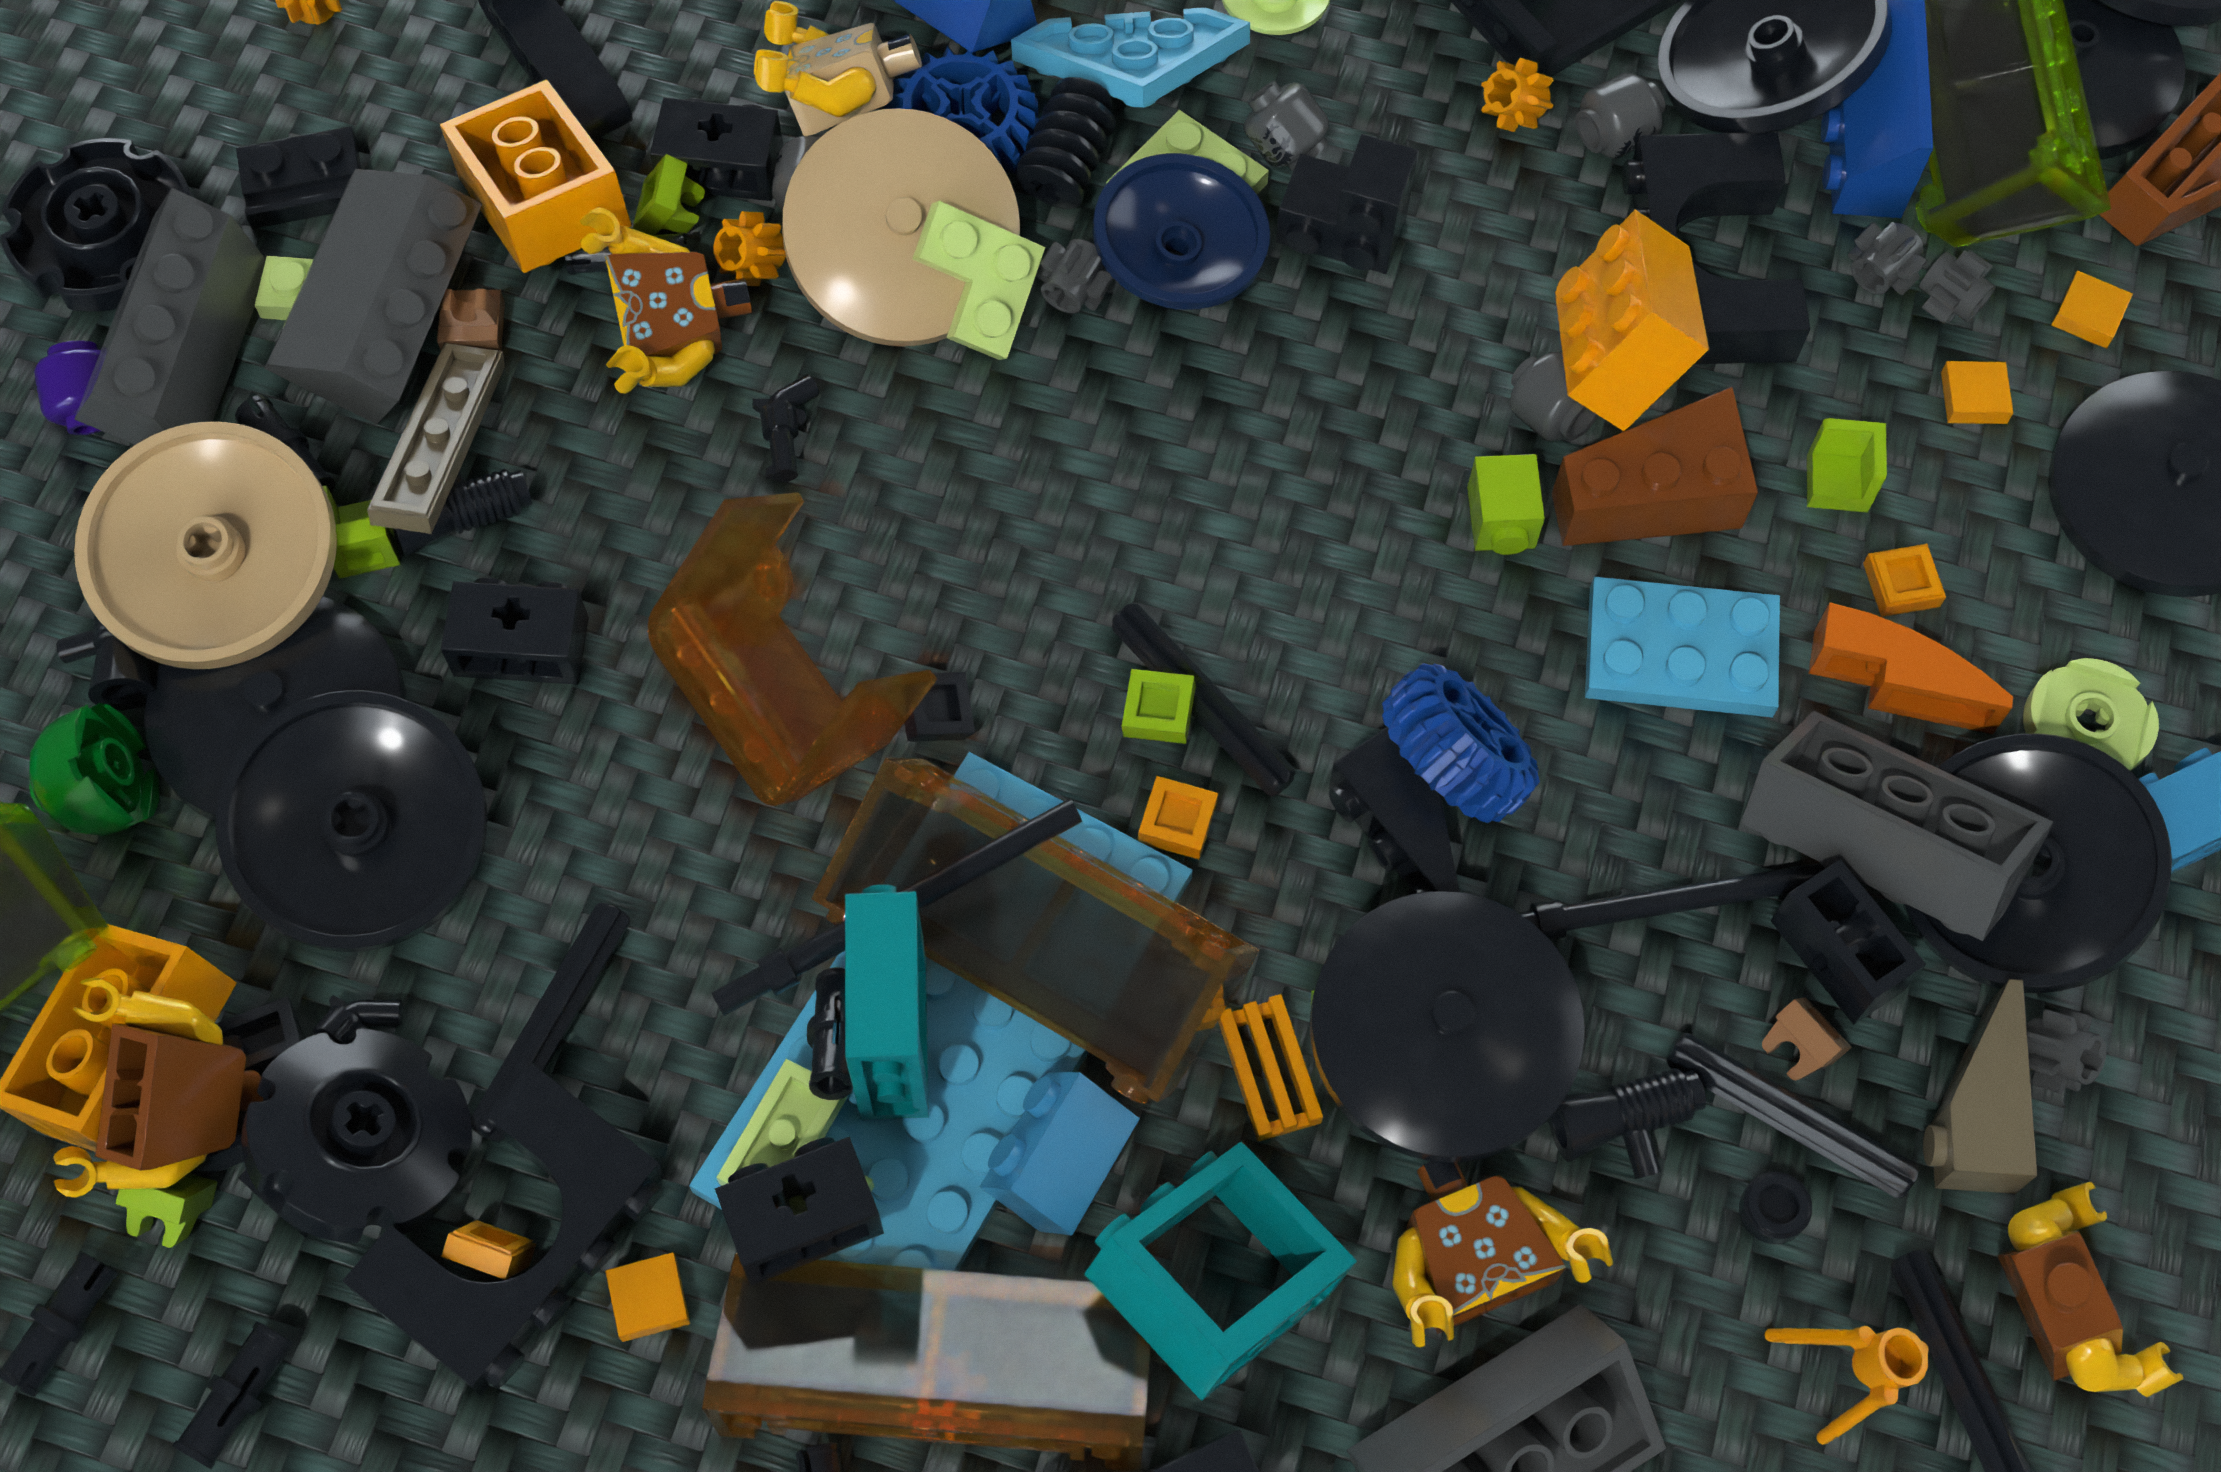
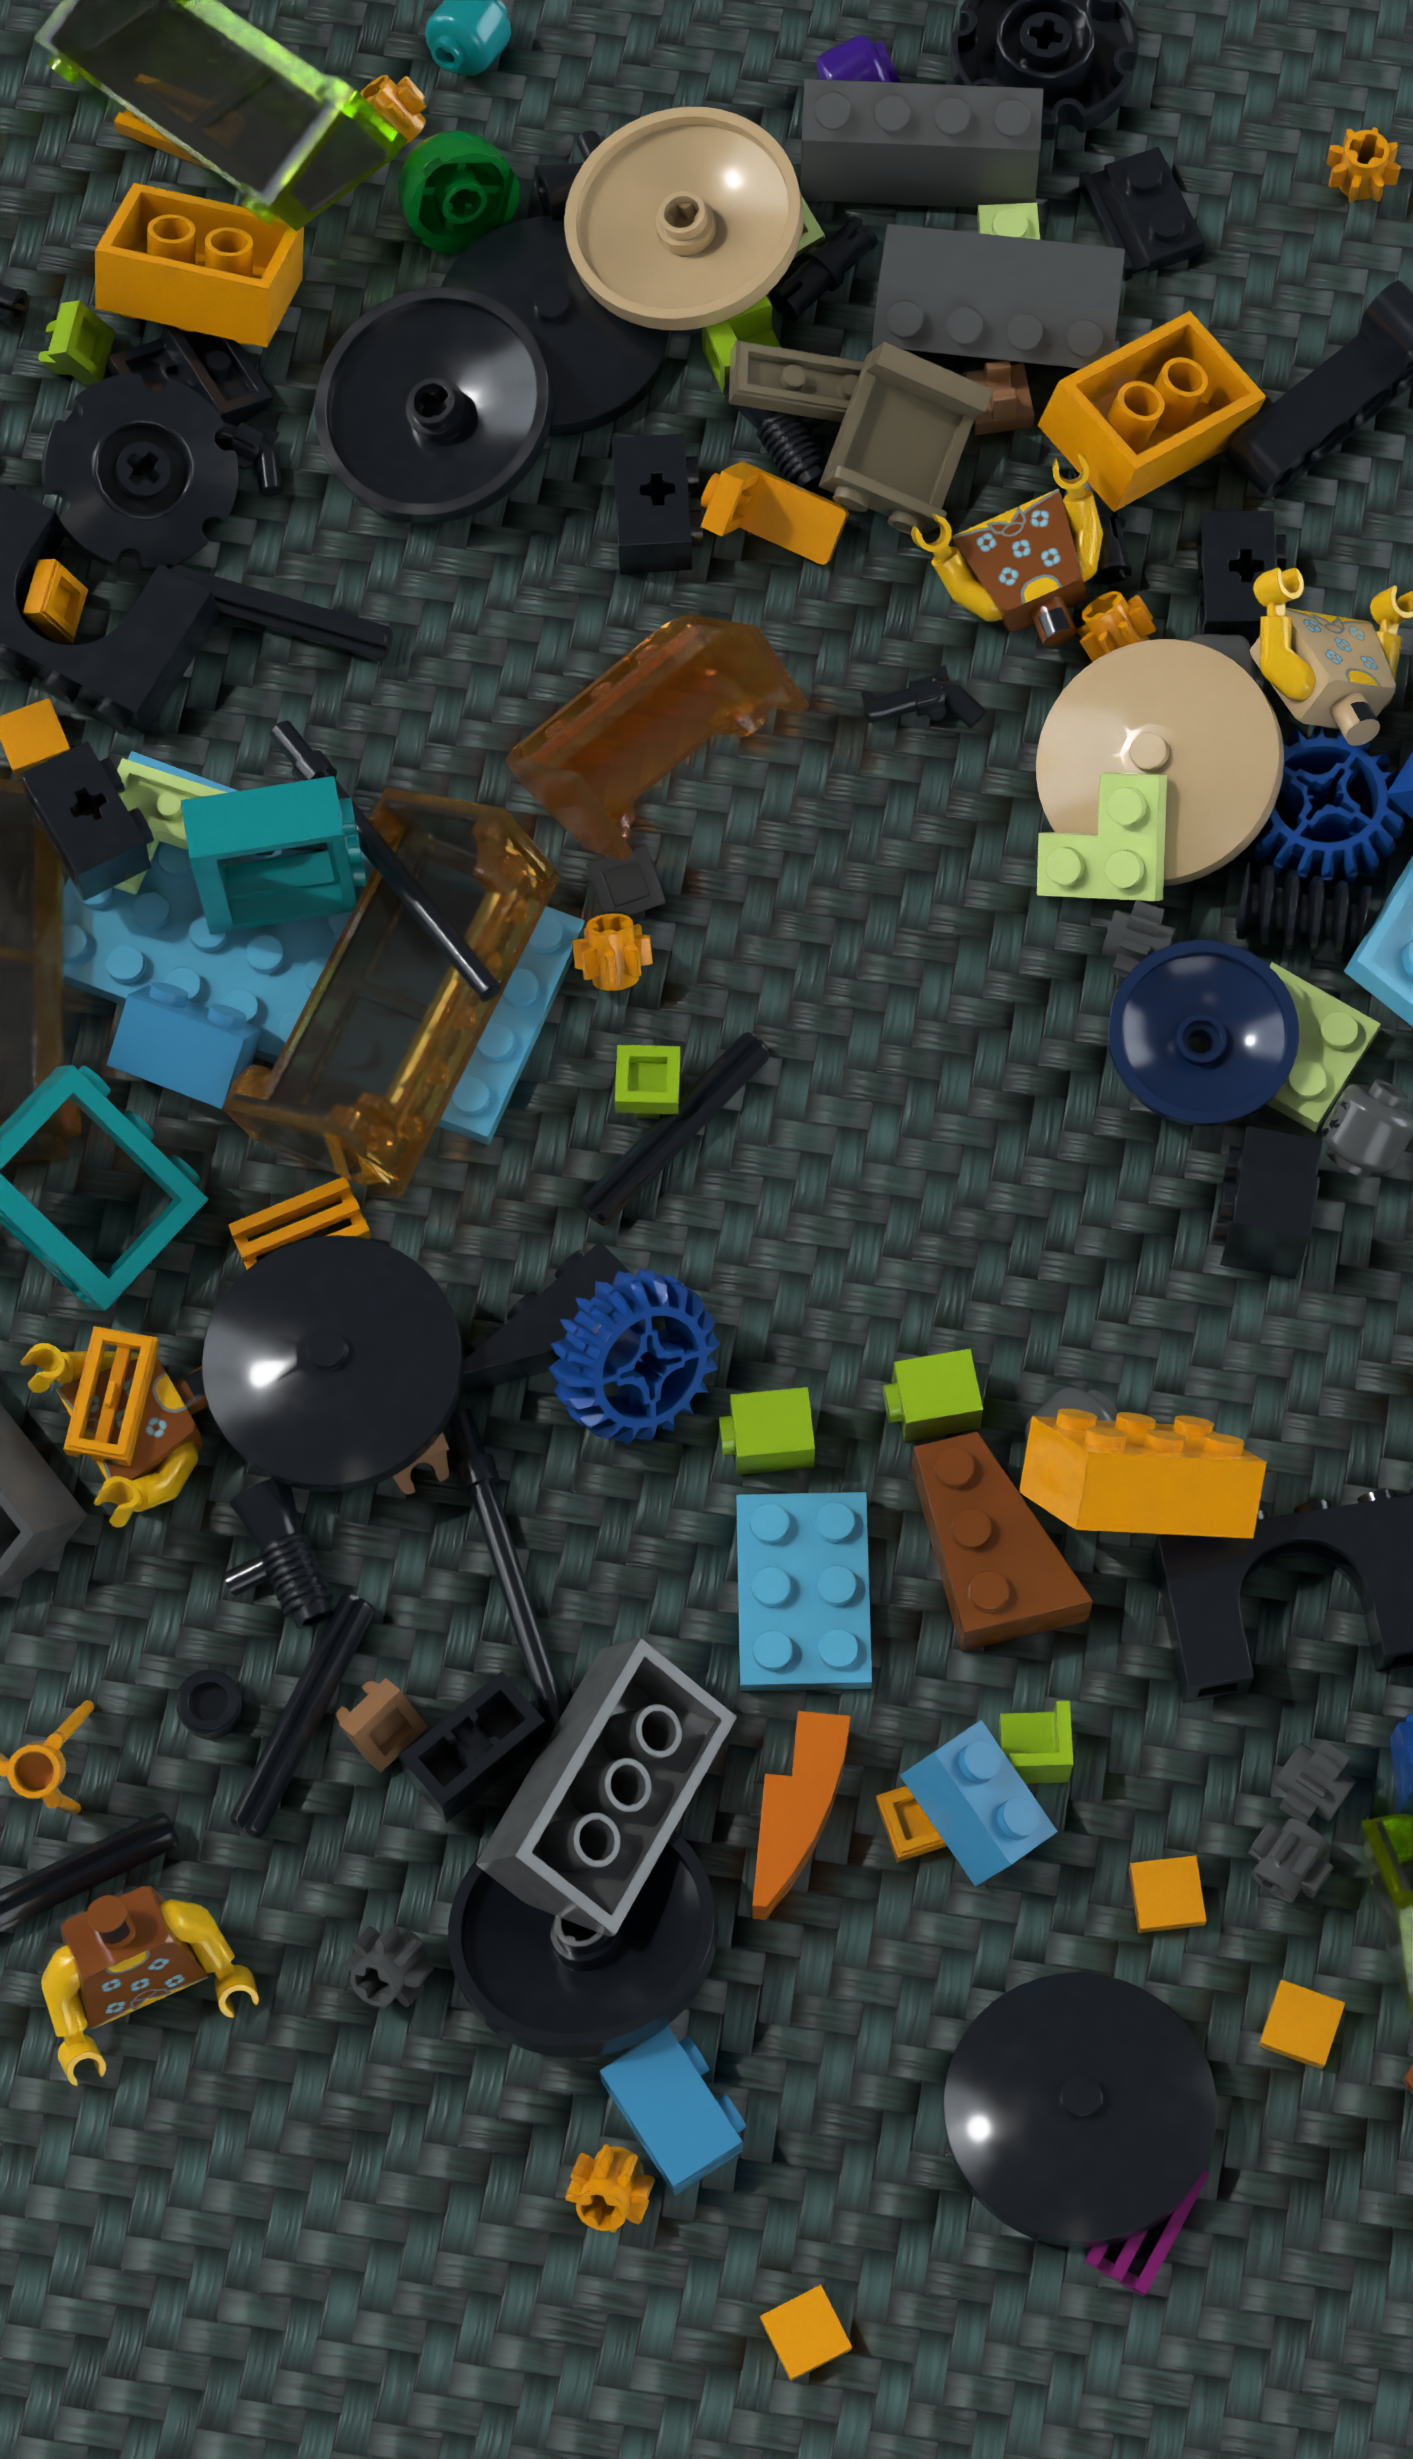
camera: 85 degrees right, 5 degrees up
dark orange torso [53,978,263,1198] -> none
lime tile [632,154,705,235] -> none
light orange plate [1138,776,1218,860] -> none
dark tan slope [1923,979,2037,1194] -> none
yellowish green plate [2023,658,2159,771] -> none
none -> light orange tile [63,1326,160,1467]
none -> light orange gear [572,913,653,991]
none -> light orange bracket [700,461,849,565]
none -> lime brick [719,1387,815,1475]
none -> dark tan panel [819,341,993,535]
none -> dark azure brick [899,1720,1058,1887]

